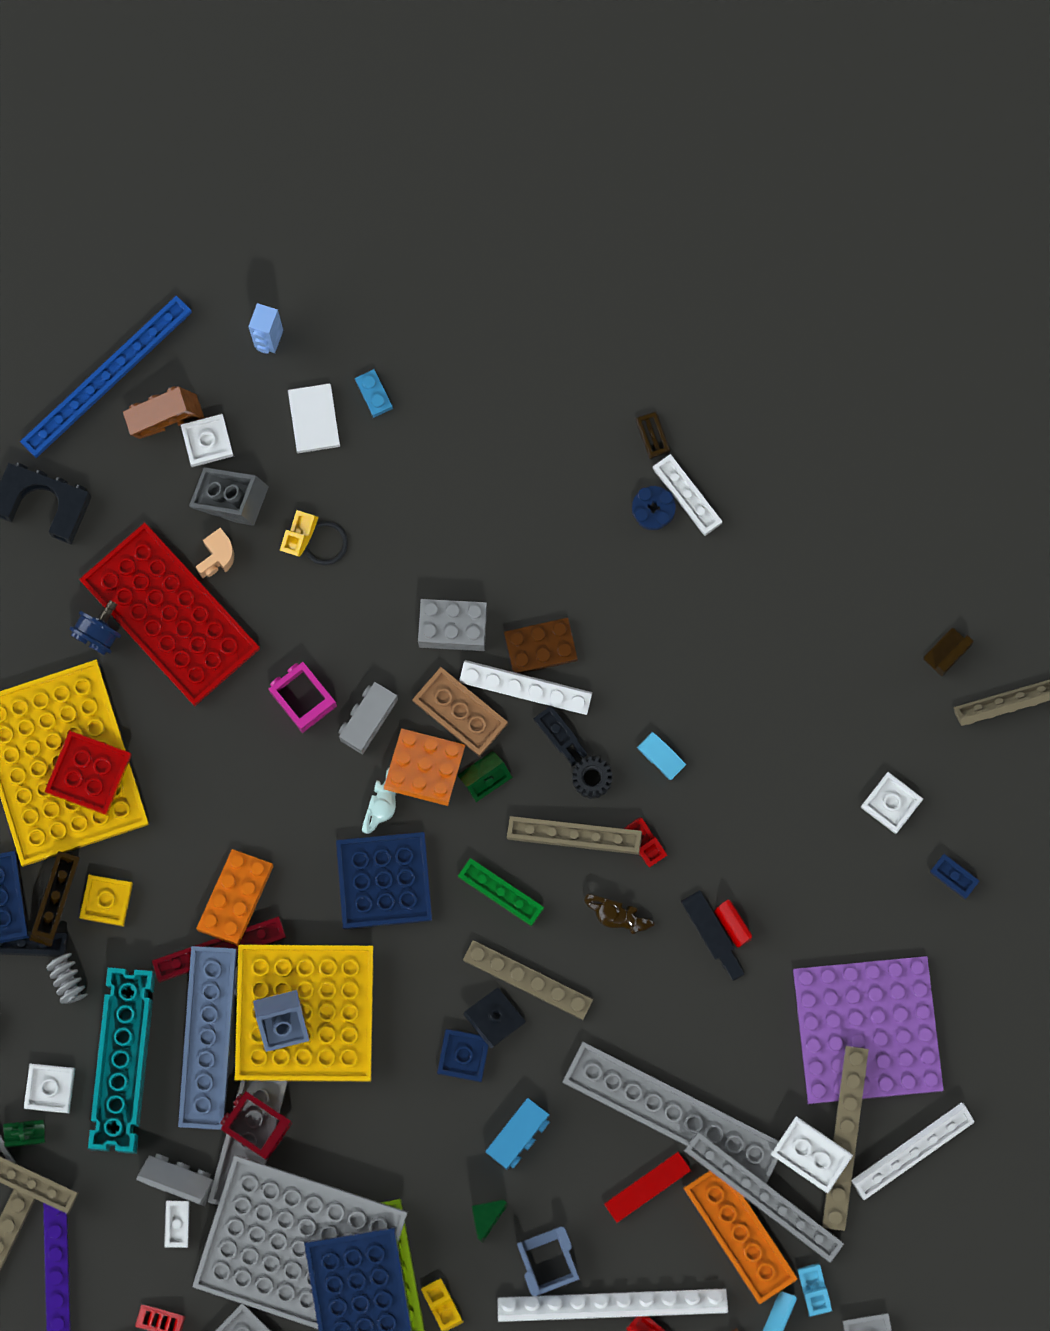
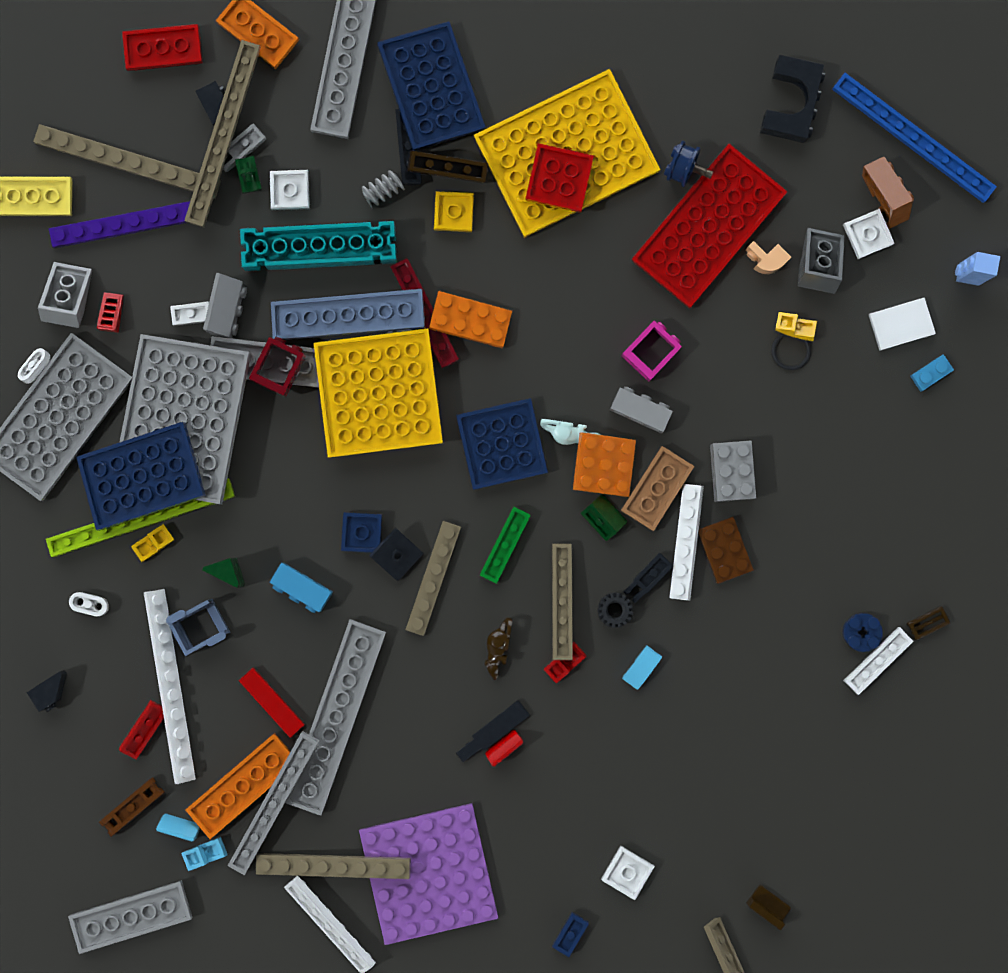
camera: 75 degrees right, 10 degrees up
sand blue slope [253,990,309,1052] -> none
white tile [771,1116,853,1193] -> none

